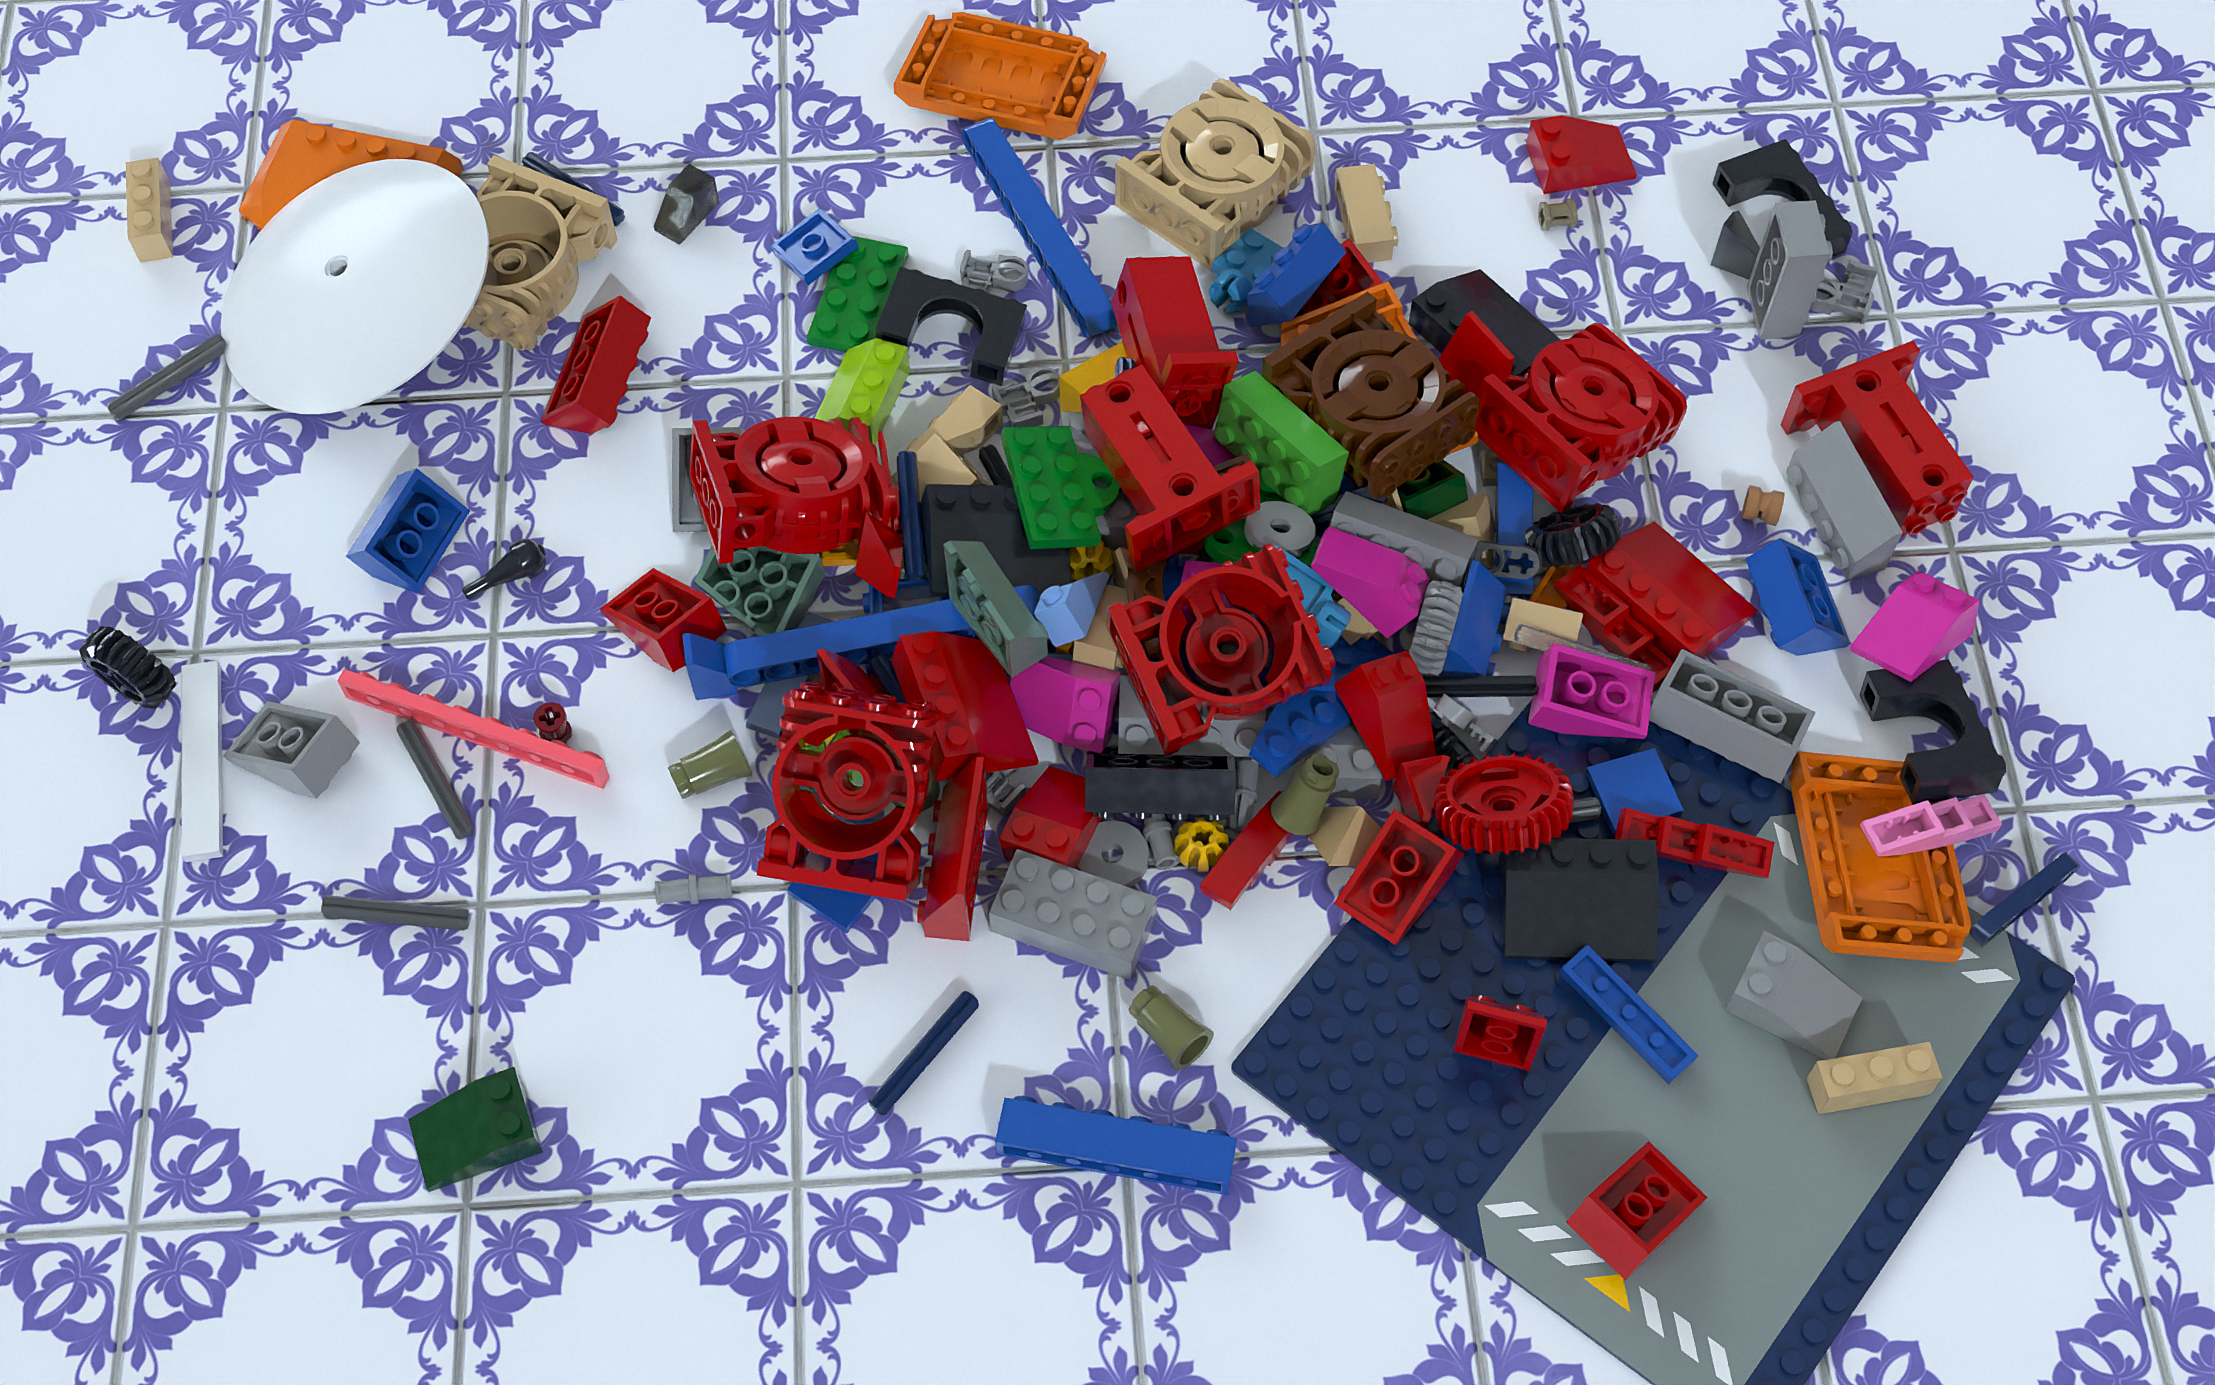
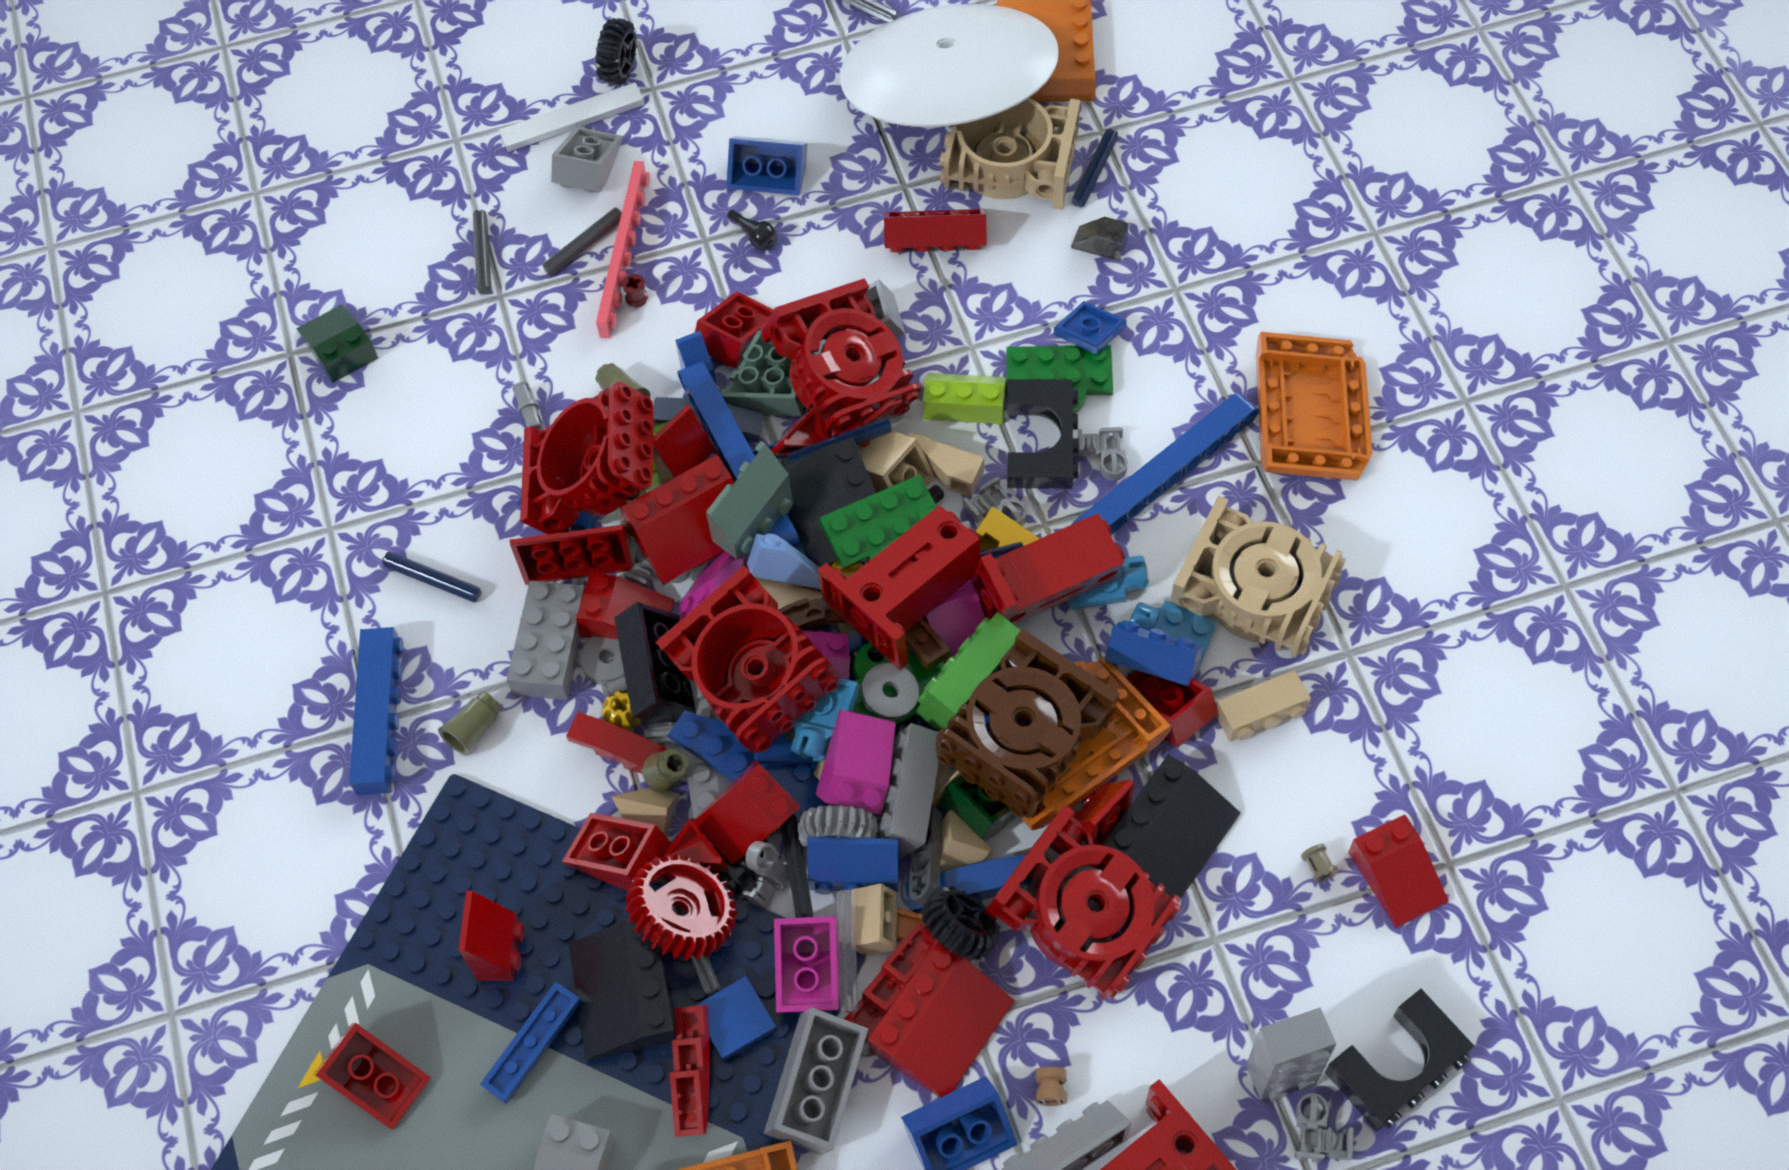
camera: 80 degrees right, 0 degrees up
dark grey slope [1710,210,1760,280] -> none

